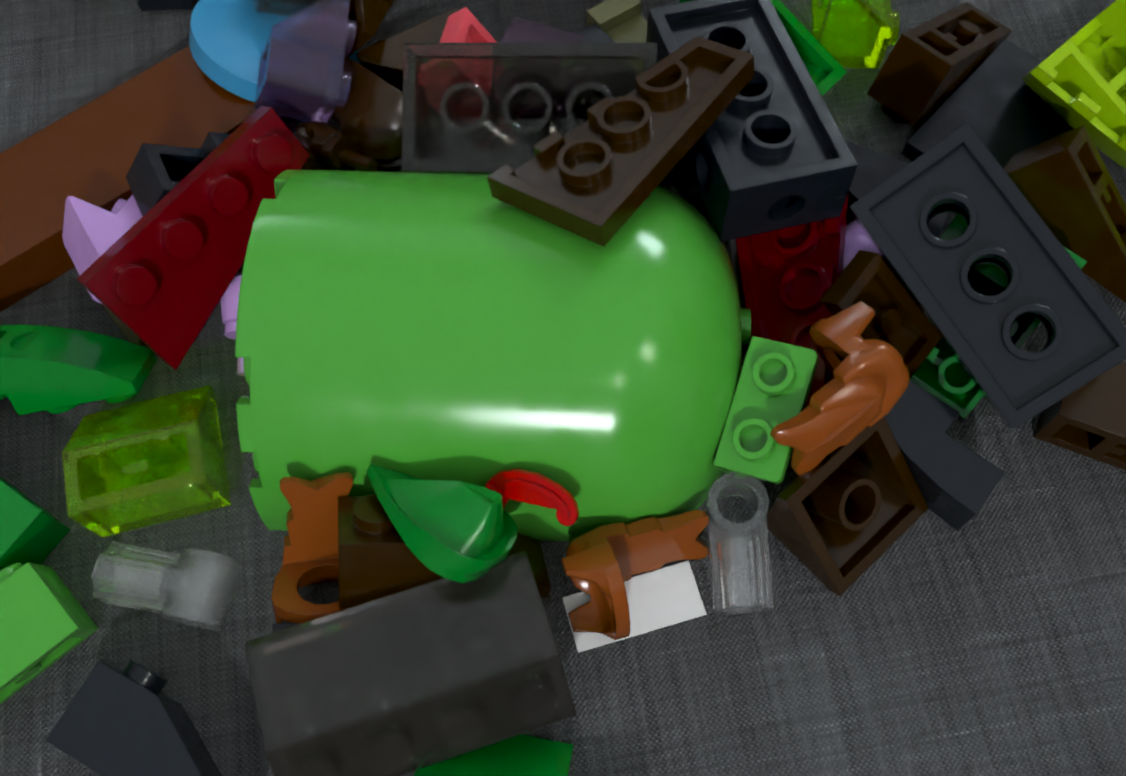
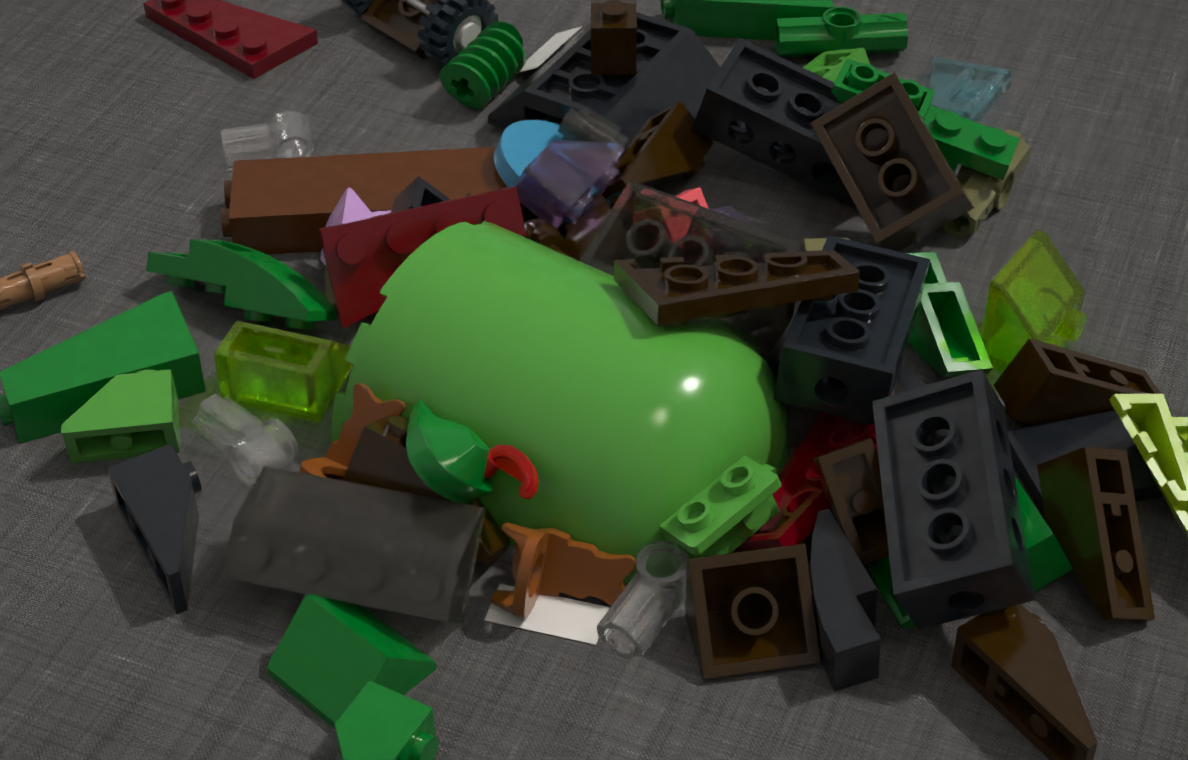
camera: 30 degrees right, 25 degrees down
dark orange hair [770,301,910,476] -> none

